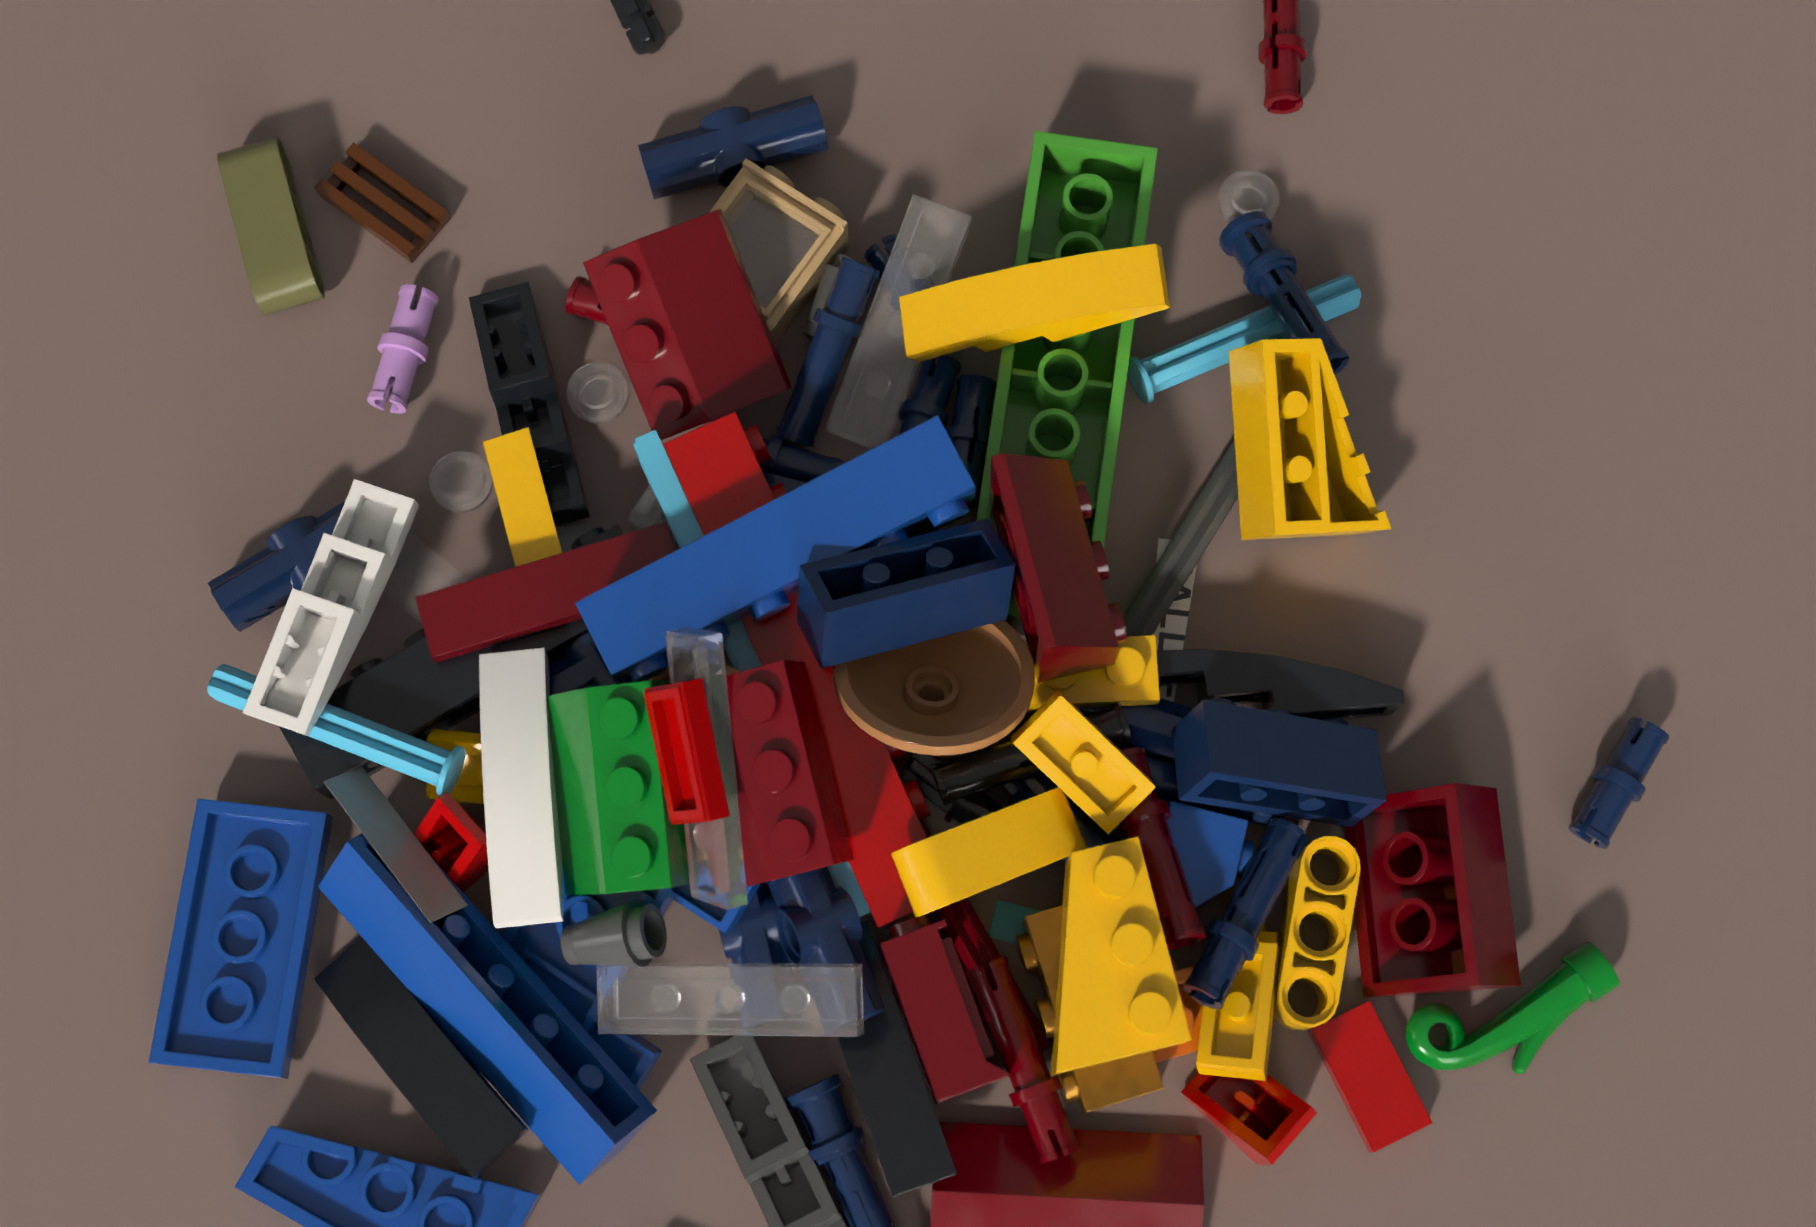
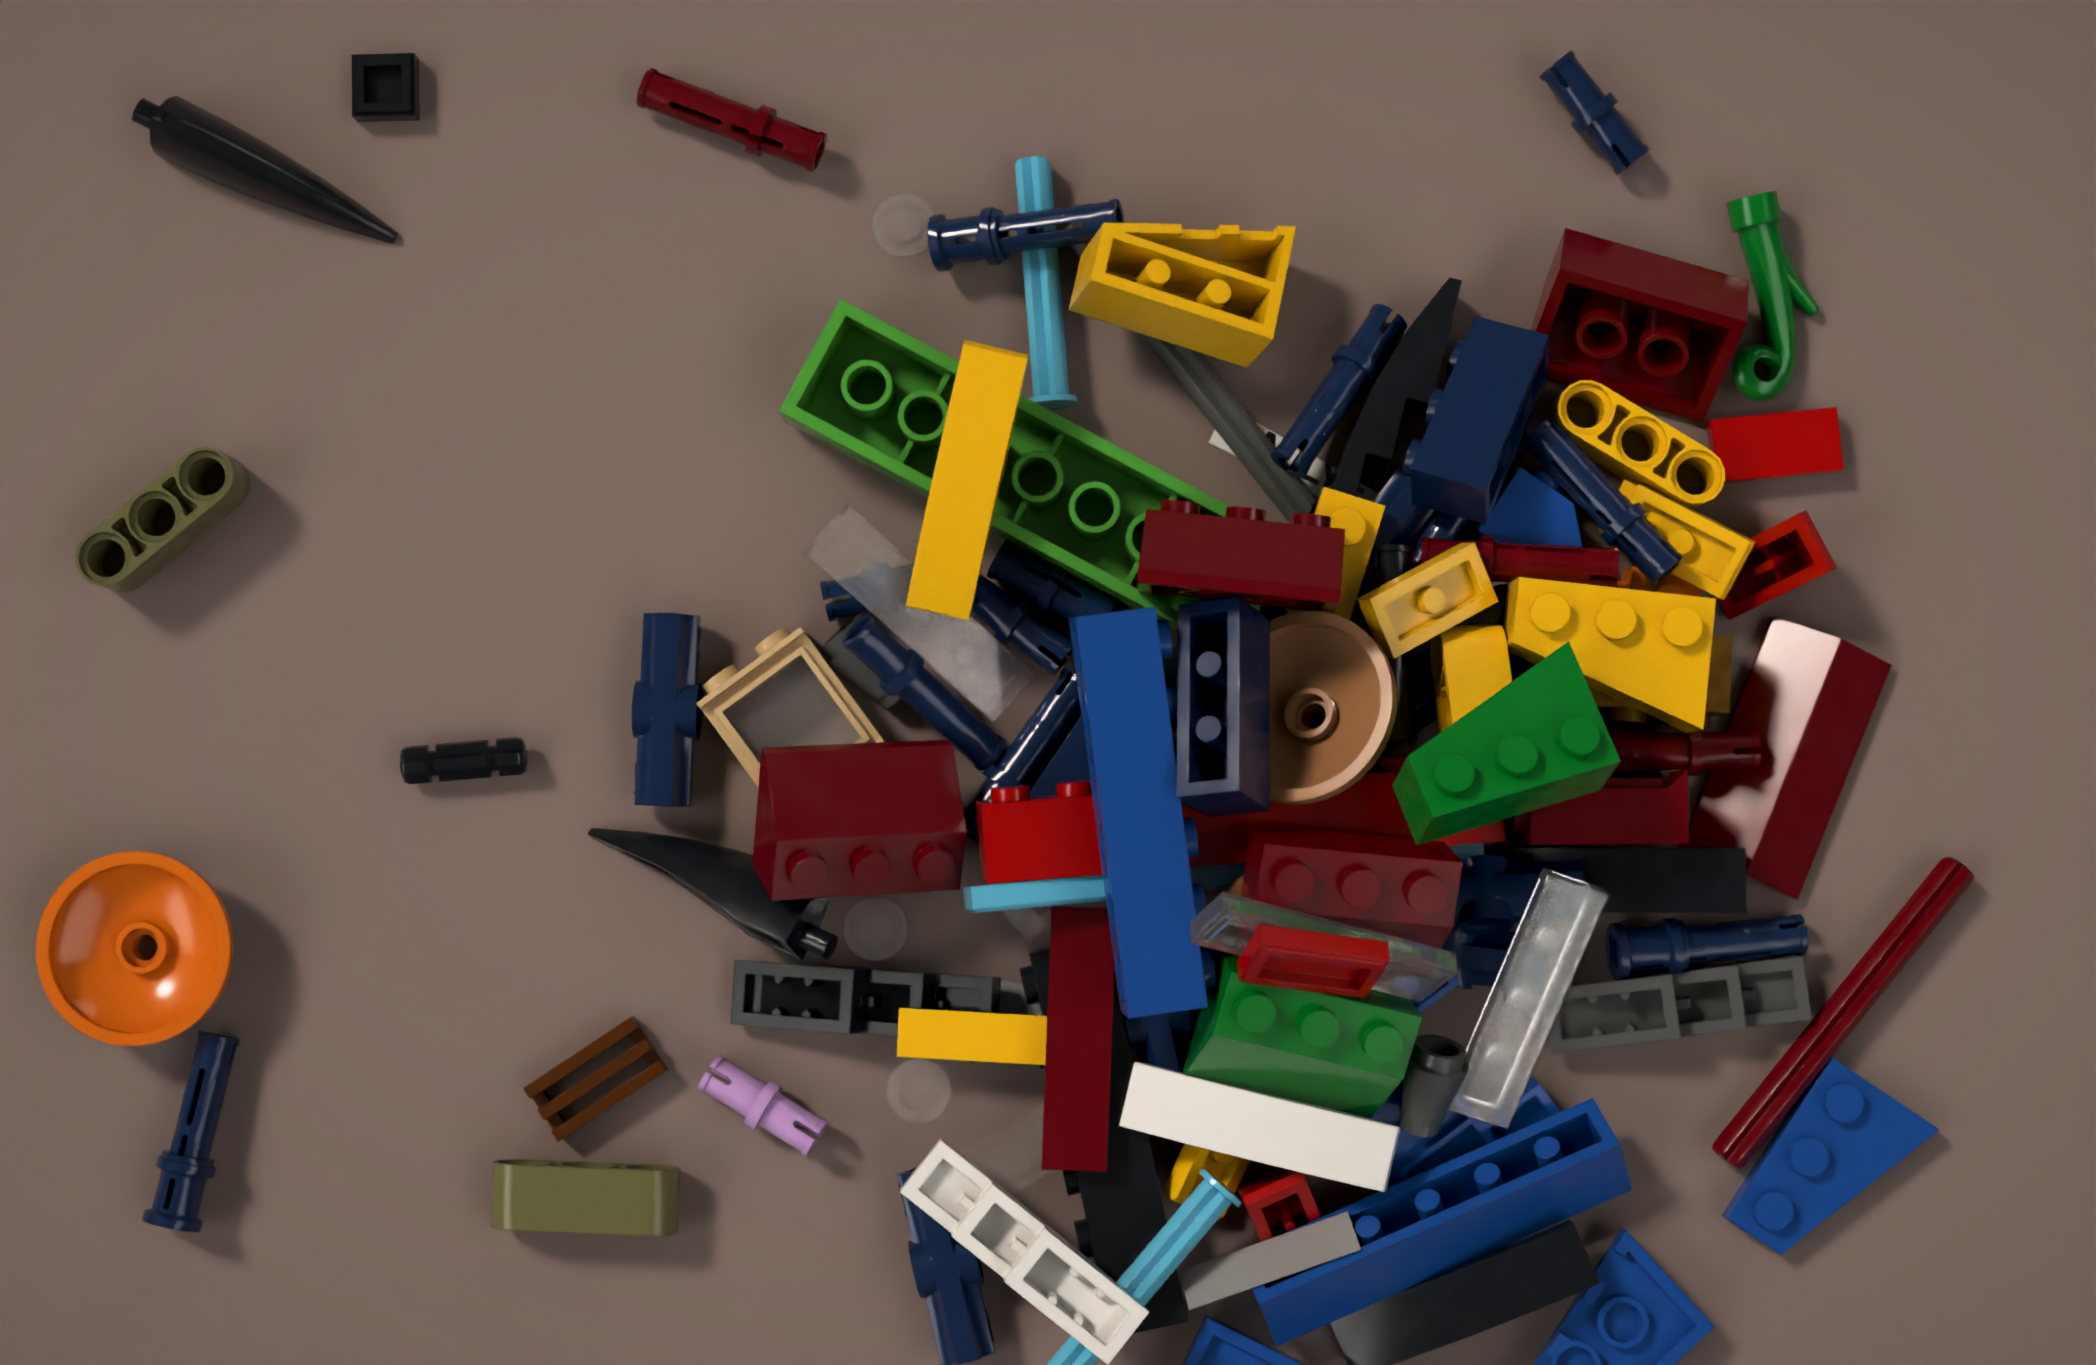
camera: 70 degrees left, 10 degrees up
none -> black piece [587,828,838,961]
none -> dark blue pin [1270,304,1407,478]
none -> green wedge [1392,641,1621,846]

